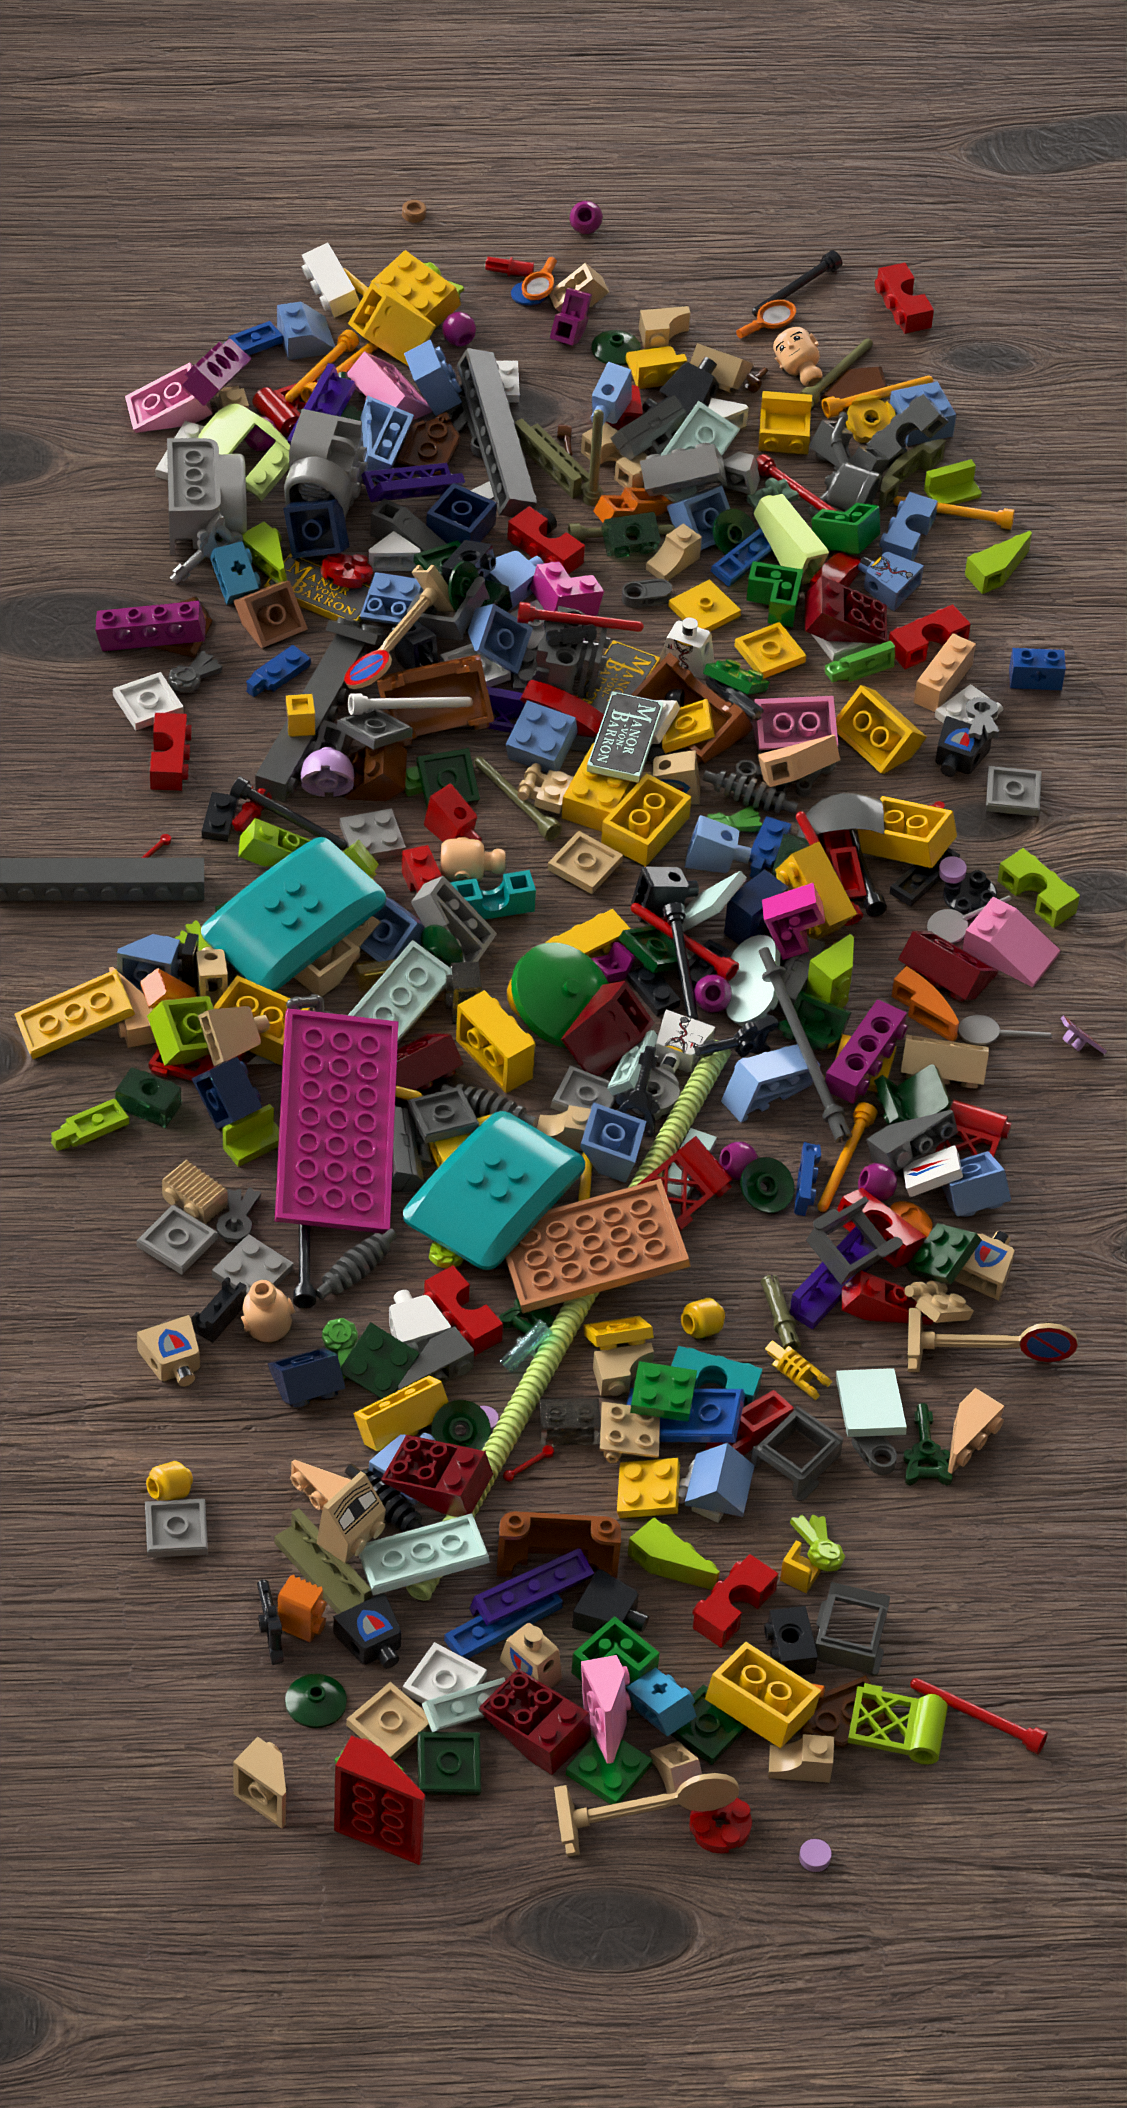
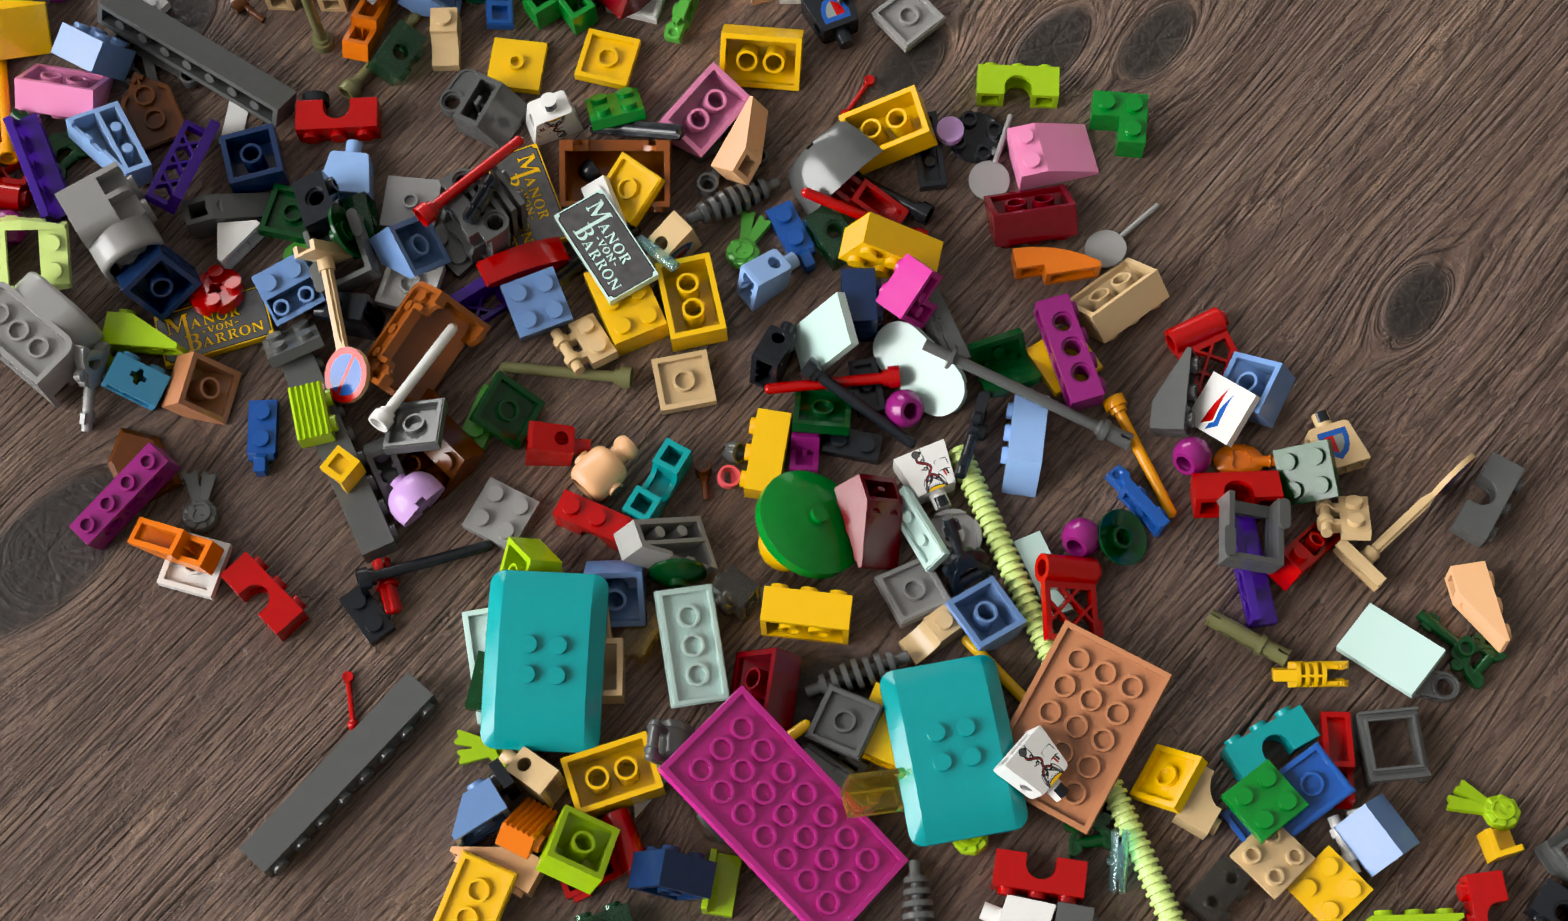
camera: 40 degrees left, 20 degrees up
tan torso [198,1006,270,1066] -> none
lime slope [238,818,311,867] -> none
olive fence [515,418,589,499] -> none
dark pink brick [530,562,604,616] -> none
yellow head [681,1298,725,1339] -> none
lime slope [806,934,854,1008] -> none
bracket [874,1064,951,1125] -> none
lavender piece [1061,1015,1107,1054] -> none
none -> orange slope [127,517,224,576]
none -> lime brick [288,381,339,449]
none -> dark grey slope [453,72,527,149]
none -> clear light blue piece [636,235,680,272]
none -> reddish brown hand [694,459,712,501]
none -> coral hinge [717,465,741,489]
none -> dark grey hinge [722,441,746,464]
none -> clear yellow panel [840,768,906,818]
none -> white torso [993,725,1069,802]
none -> green brick [1089,90,1149,158]
none -> dark grey arch [1448,452,1525,548]

